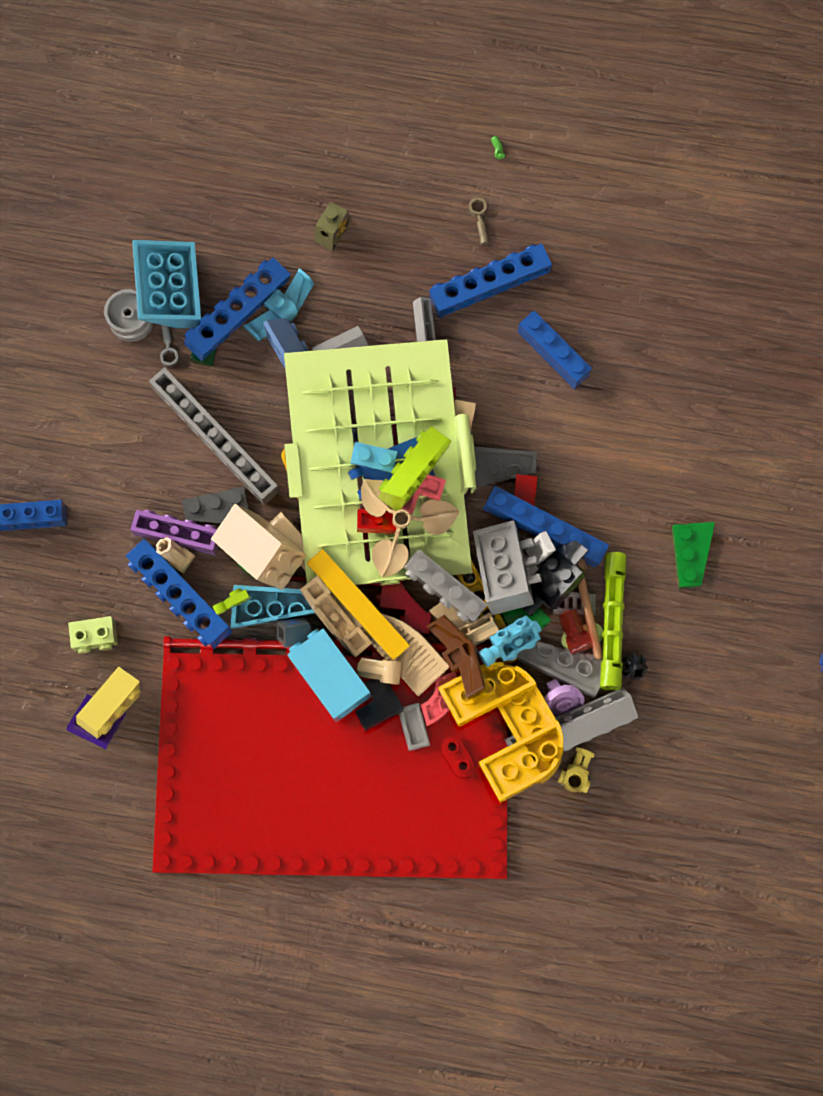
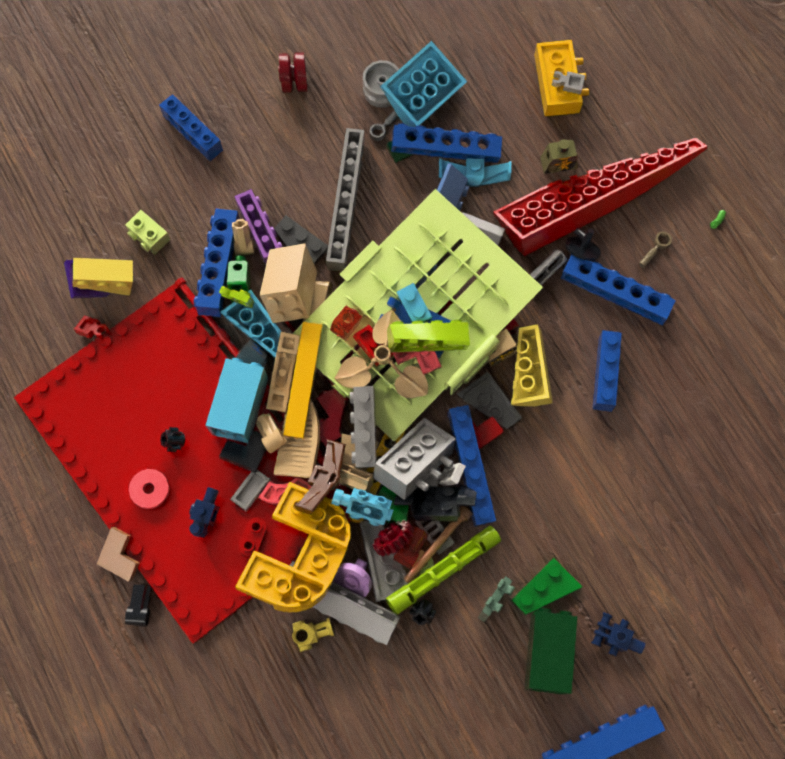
camera: 50 degrees right, 5 degrees down
none -> red plate [74,315,110,340]
none -> medium nougat tile [97,527,140,582]
none -> black piece [125,584,152,627]
none -> coral tile [129,469,170,509]
none -> black gear [160,427,185,452]
none -> dark blue piece [189,487,220,537]
none -> green torso [227,255,250,303]
none -> dark red wheel [278,52,308,94]
none -> clear red brick [330,305,362,341]
none -> dark red gear [372,520,415,557]
none -> sand green tile [477,576,515,622]
none -> red wedge [493,138,707,256]
none -> light yellow wedge [511,324,553,407]
none -> dark green brick [524,608,578,695]
none -> yellow piece [534,40,589,116]
none -> light grey plate [551,71,585,94]
none -> black shield [565,228,601,261]
none -> dark blue piece [591,612,646,657]

